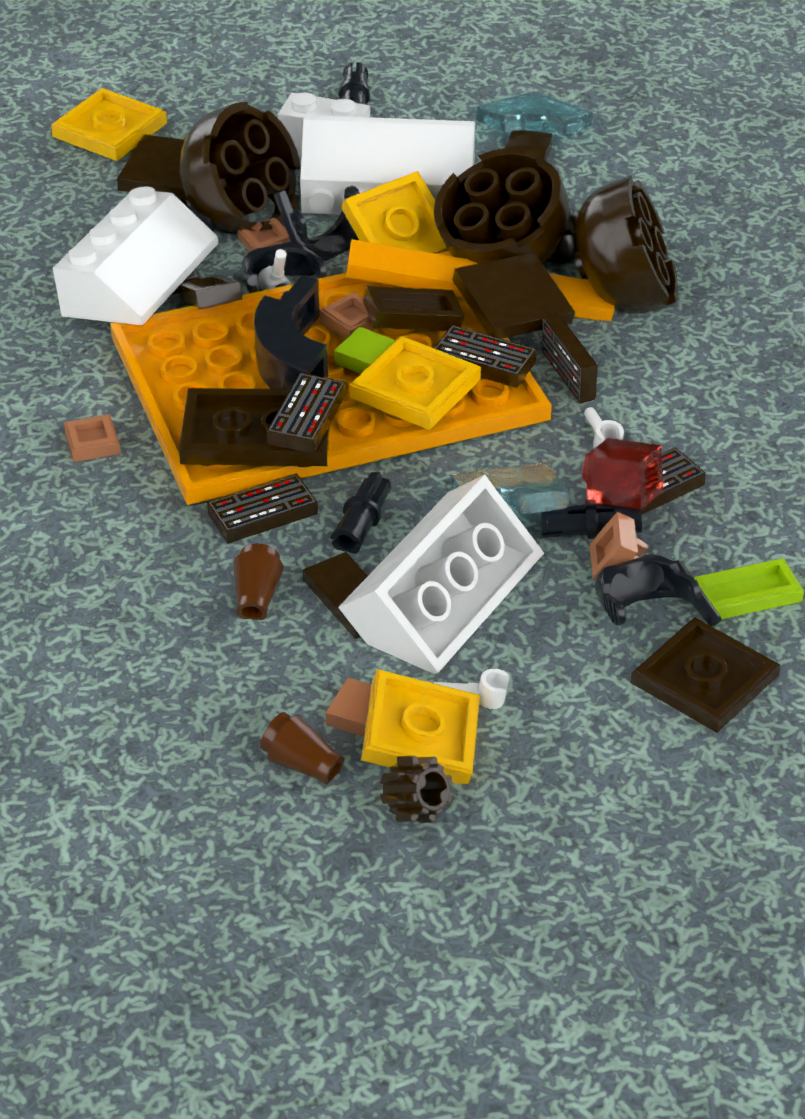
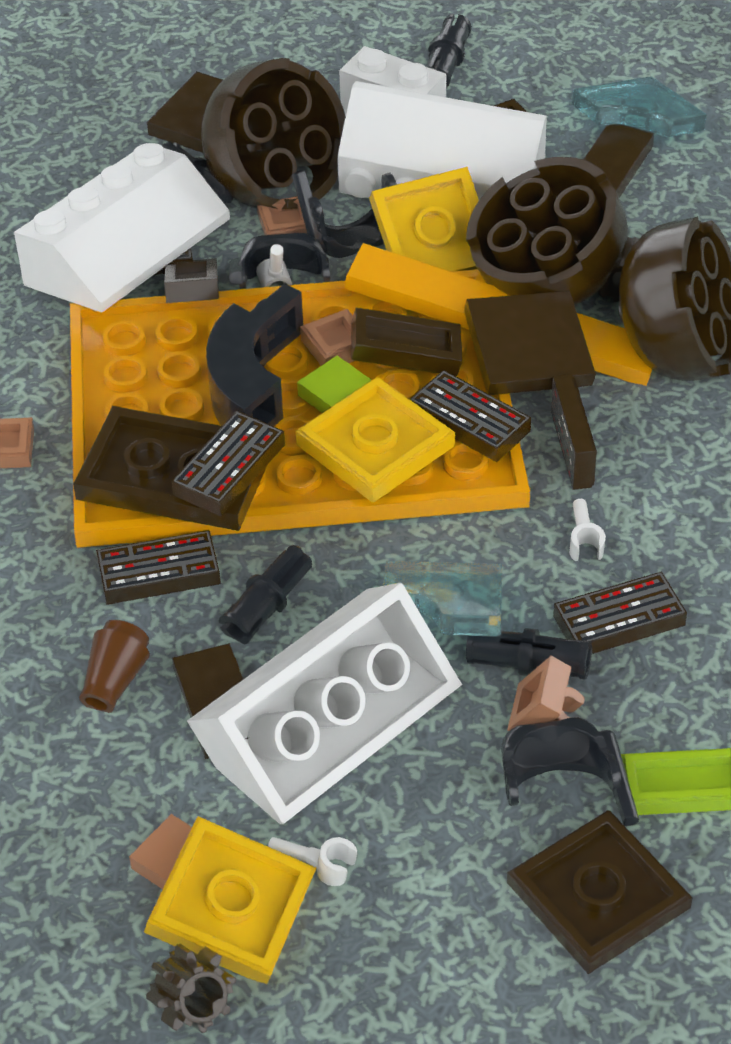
camera: 15 degrees right, 5 degrees up
yellow plate [51,88,167,161] -> none
reddish brown cone [260,712,345,785] -> none
clear red brick [582,438,663,509] -> none

